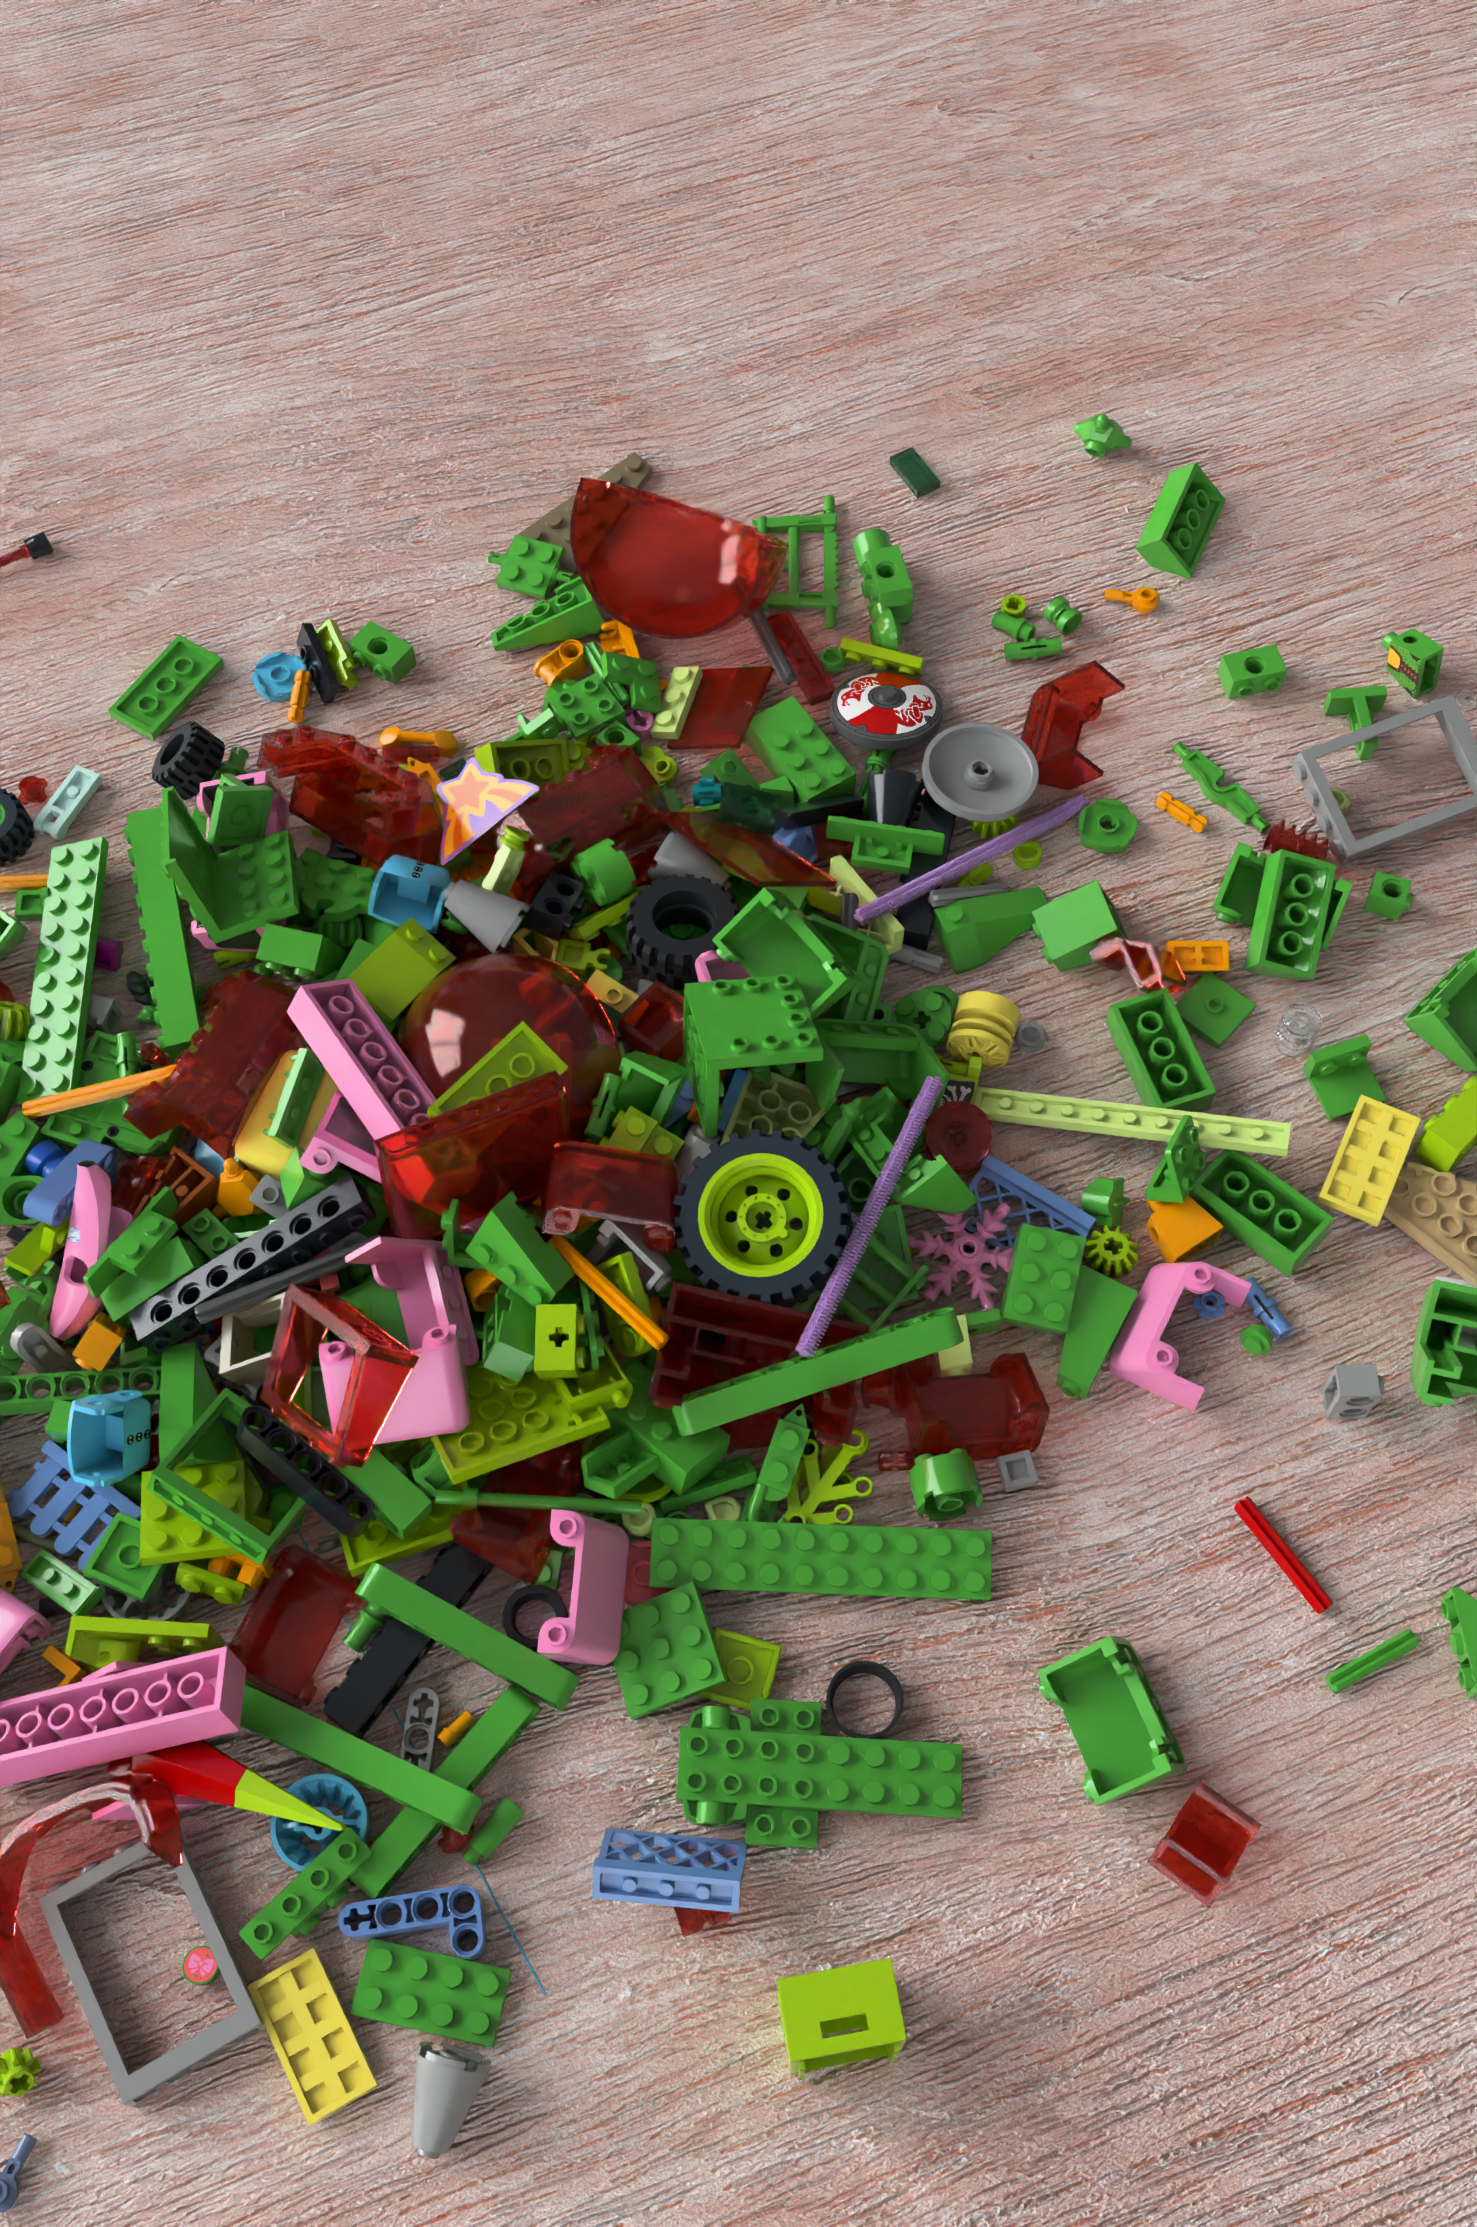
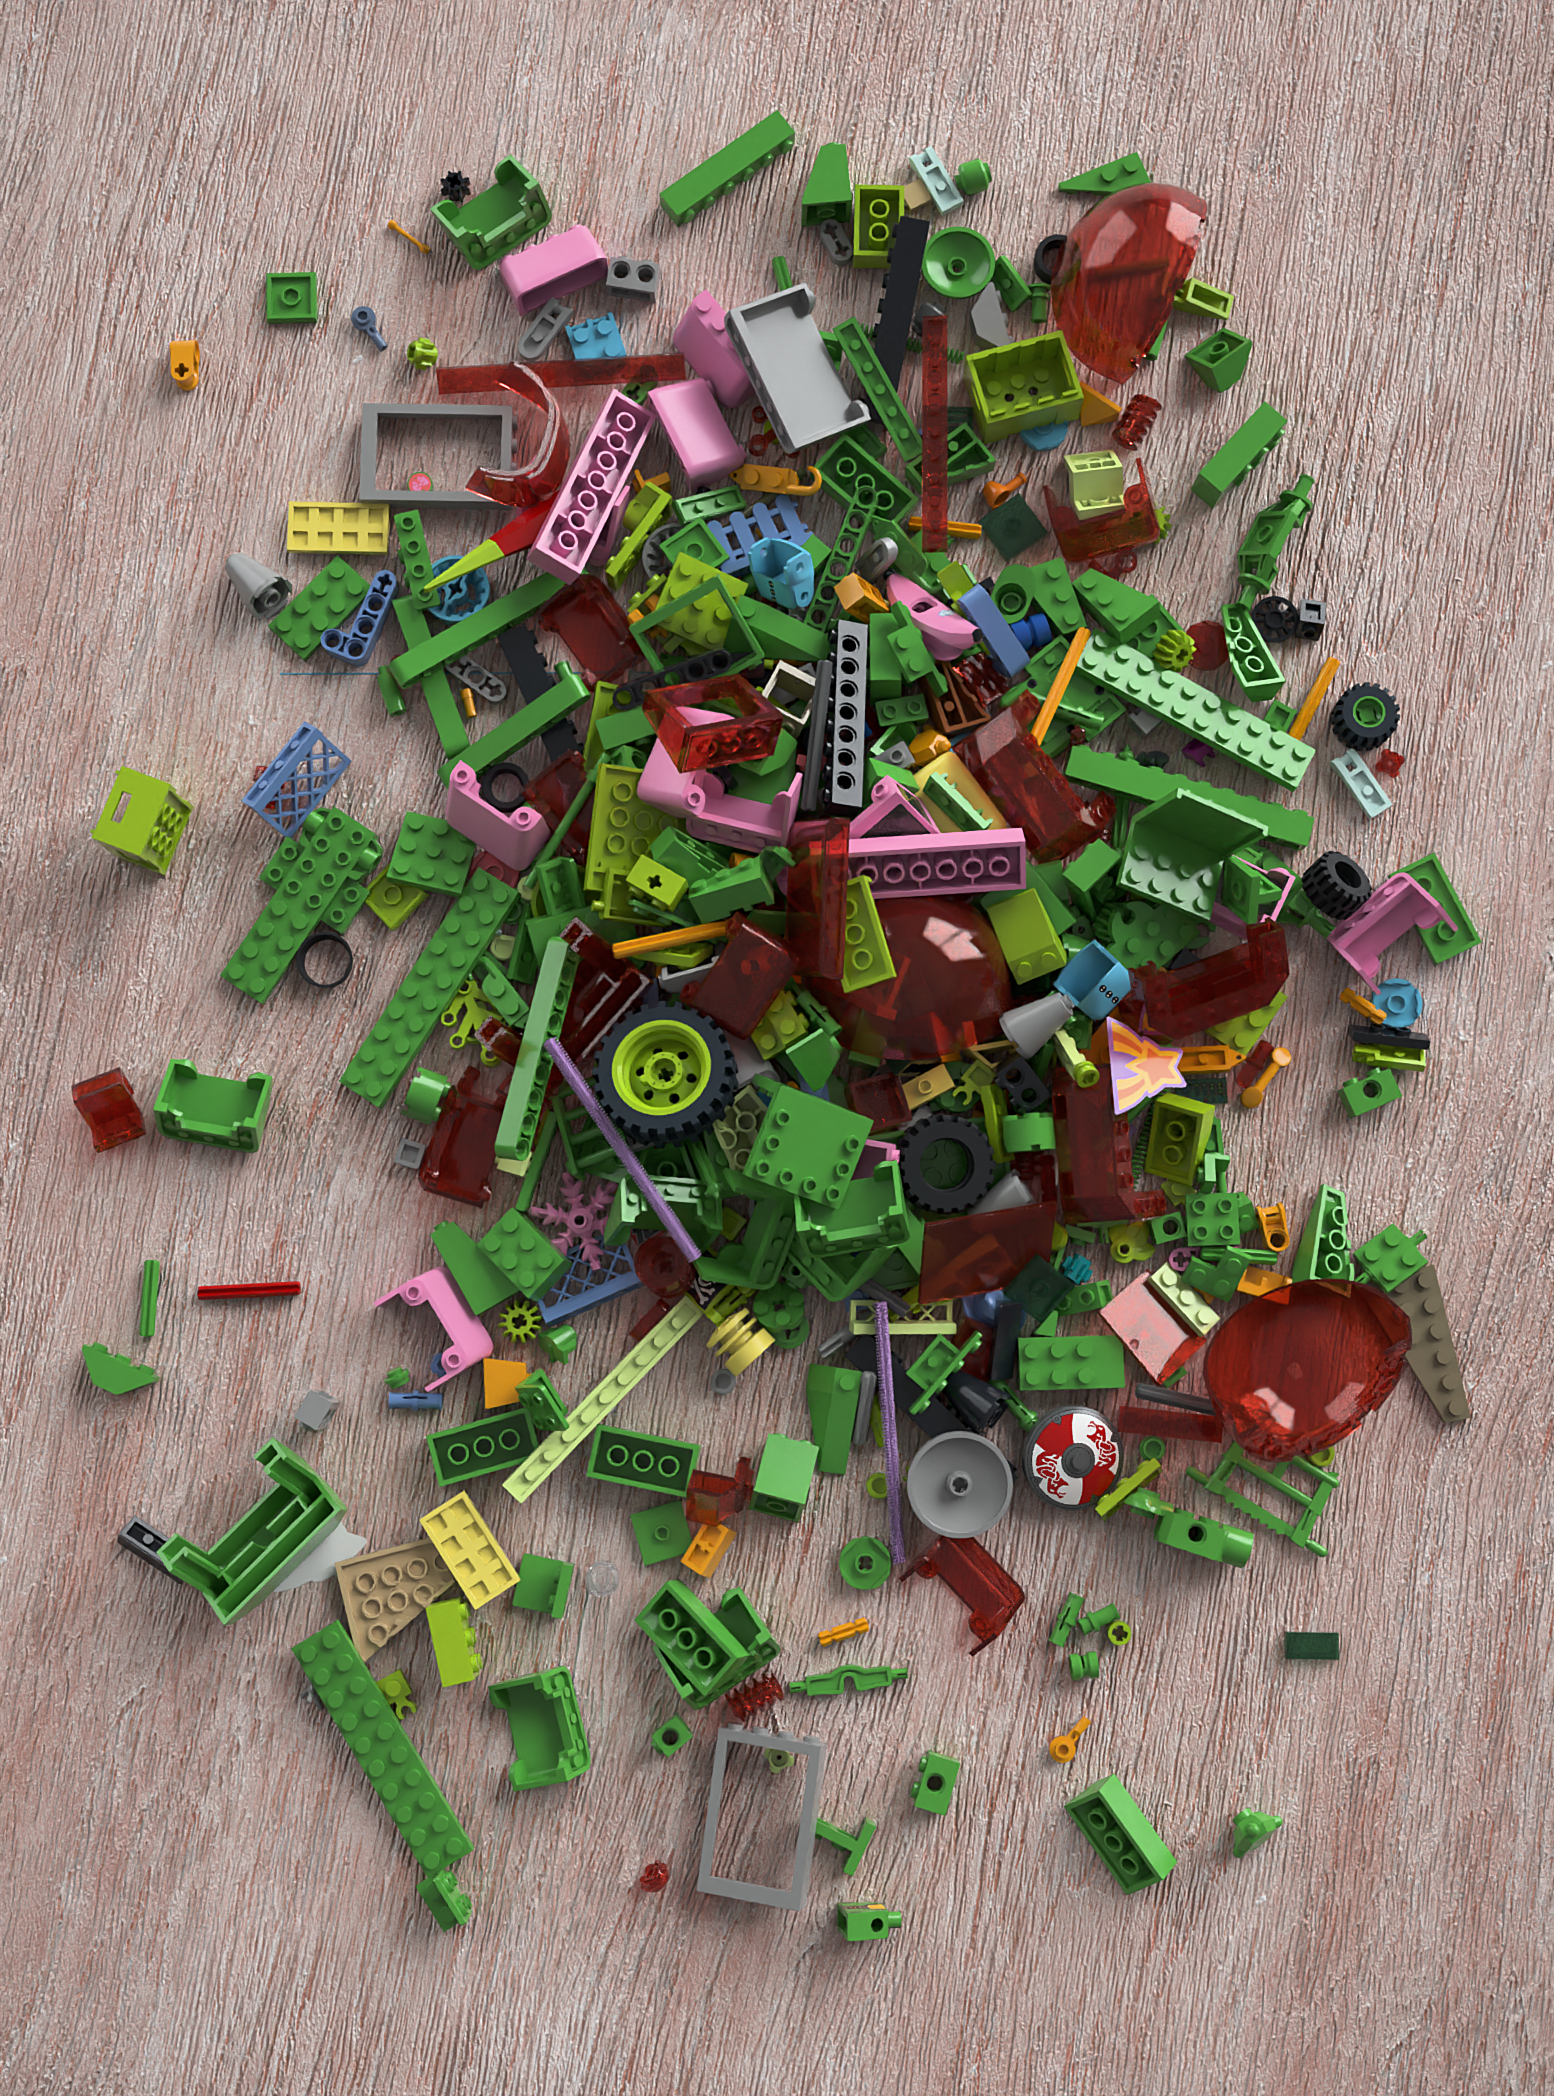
camera: 115 degrees right, 20 degrees up
none -> clear red beam [628,1298,671,1343]
none -> bright pink windscreen [1327,872,1458,996]

